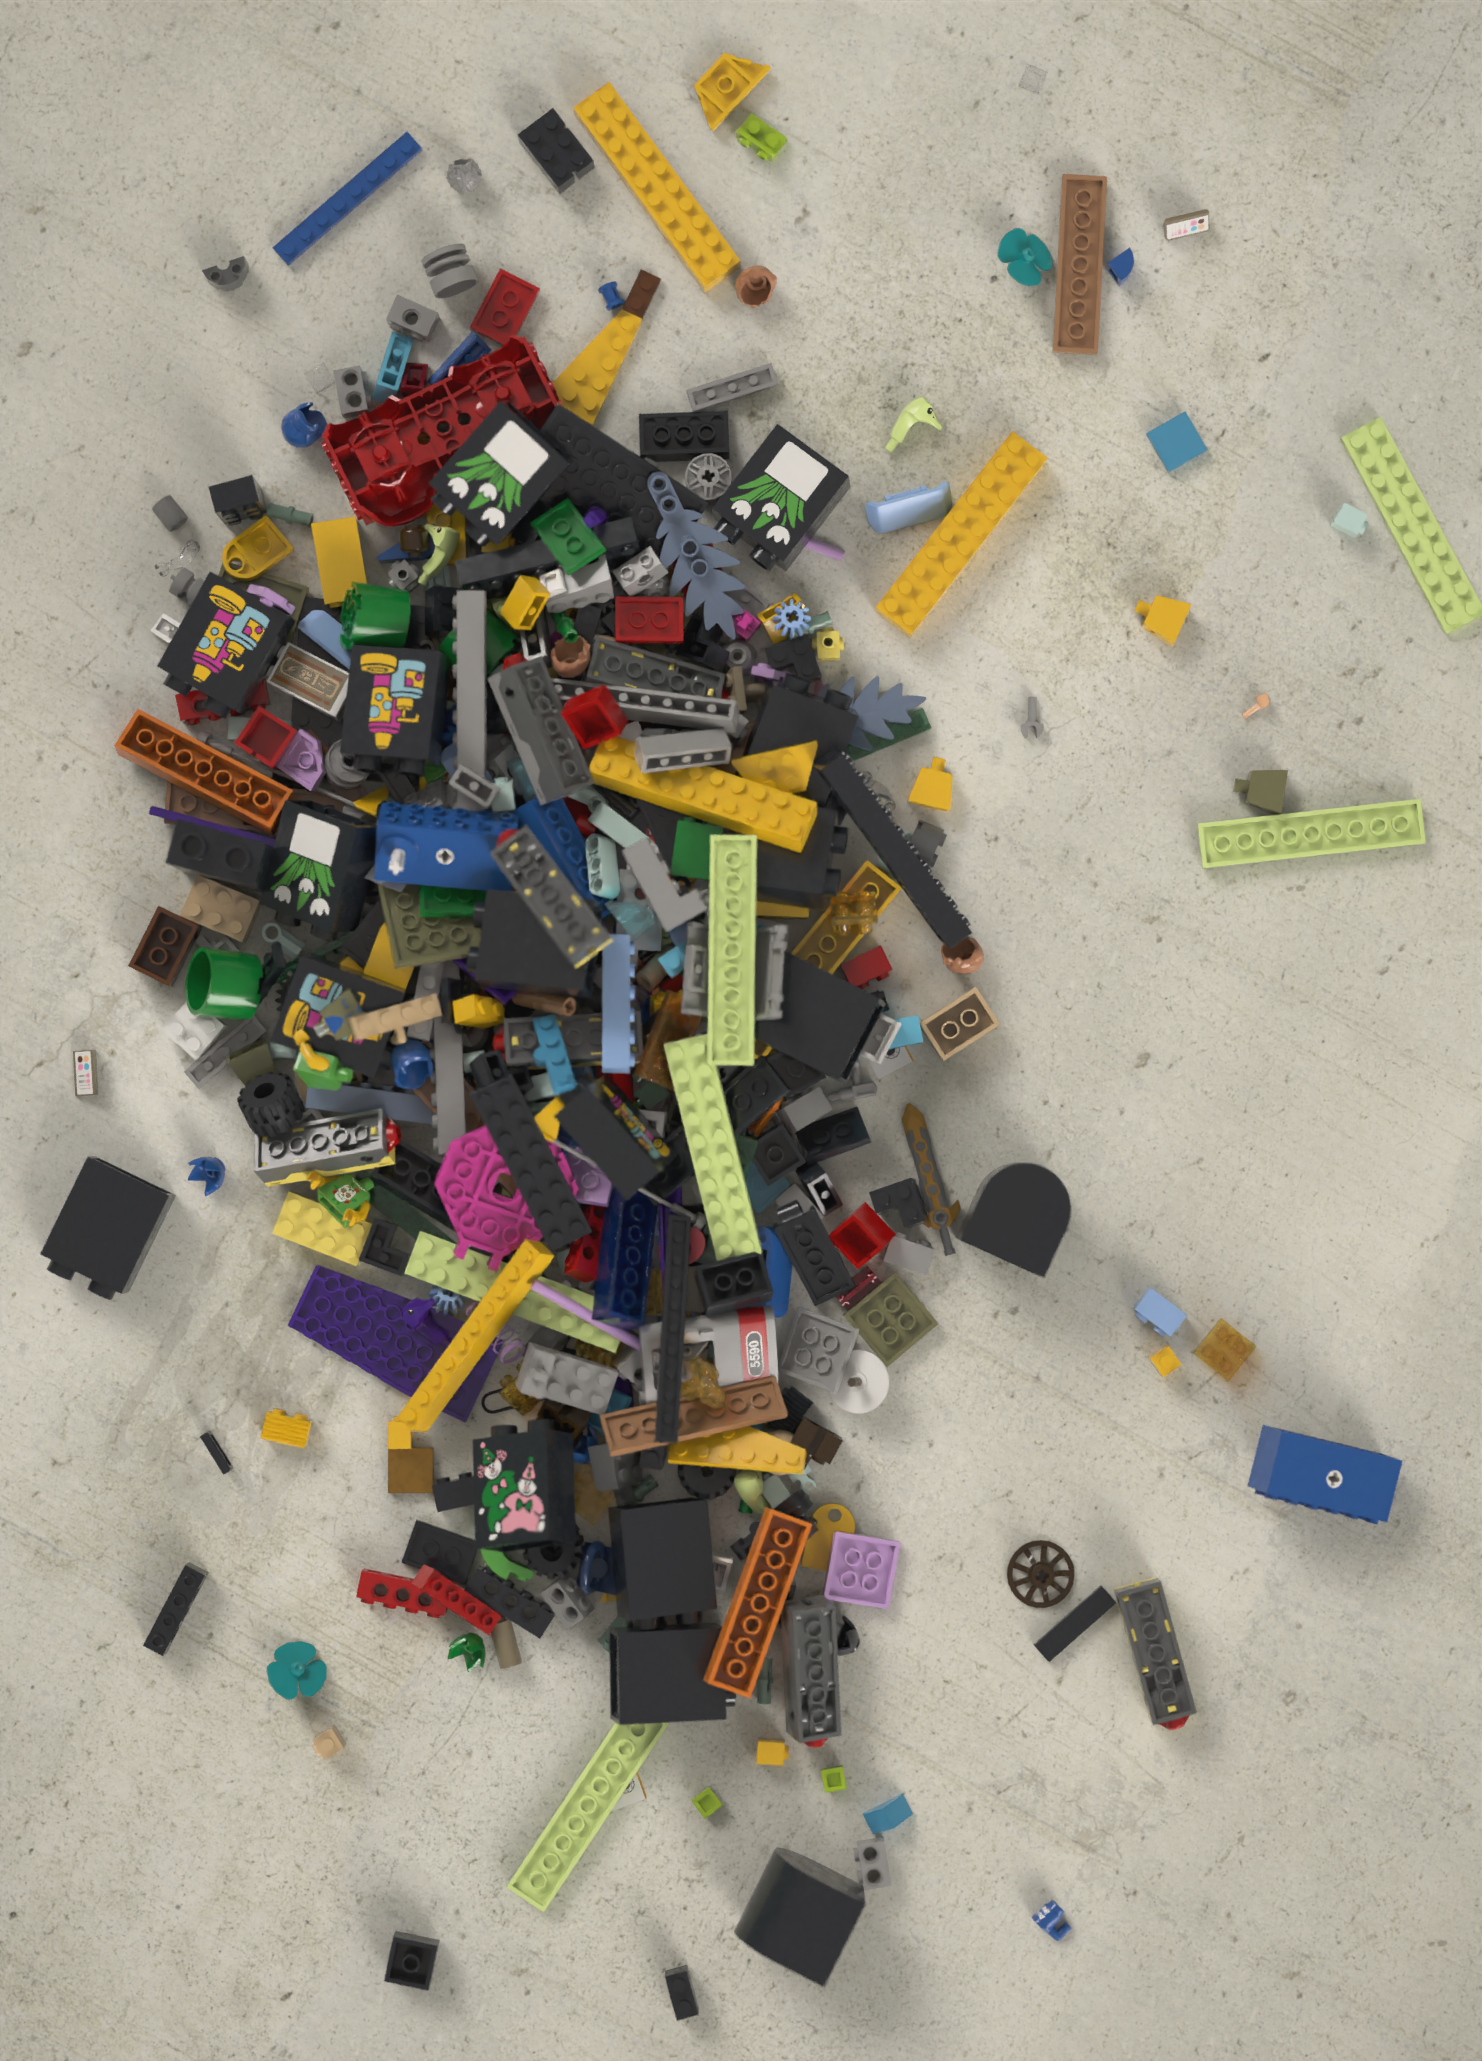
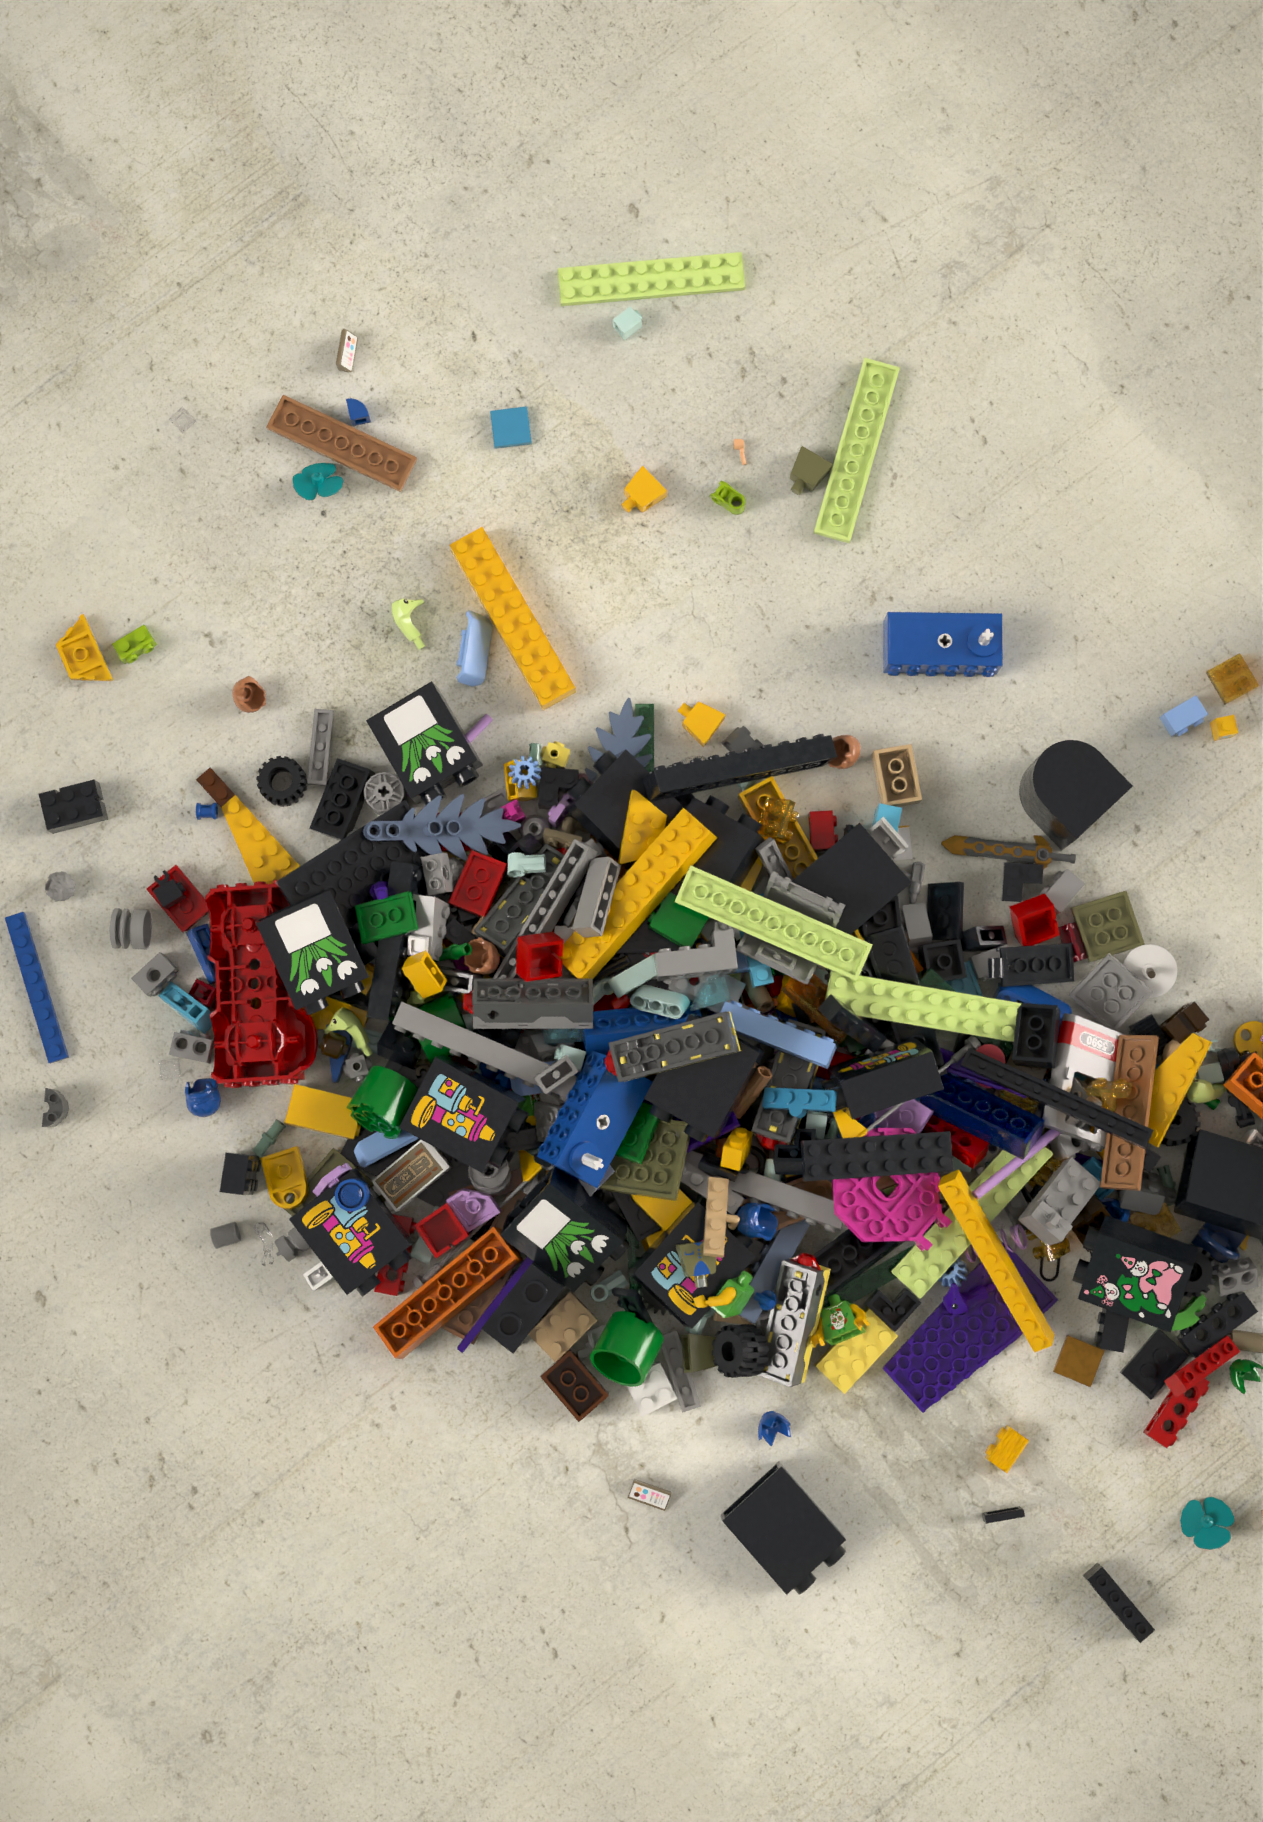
camera: 70 degrees left, 5 degrees down
yellow brick [388,1416,413,1449] -> none
yellow brick [573,82,741,293] -> none
light grey bar [1021,697,1044,739] -> none
none -> black brick [153,870,187,909]
none -> black tyre [256,756,307,807]
none -> blue piece [335,1178,370,1212]
none -> light aqua piece [508,853,546,877]
none -> lime piece [709,481,745,515]
none -> blue plate [754,1290,777,1310]
none -> light grey plate [755,837,794,881]
none -> black arch [818,994,887,1053]
none -> blue piece [883,612,1003,677]

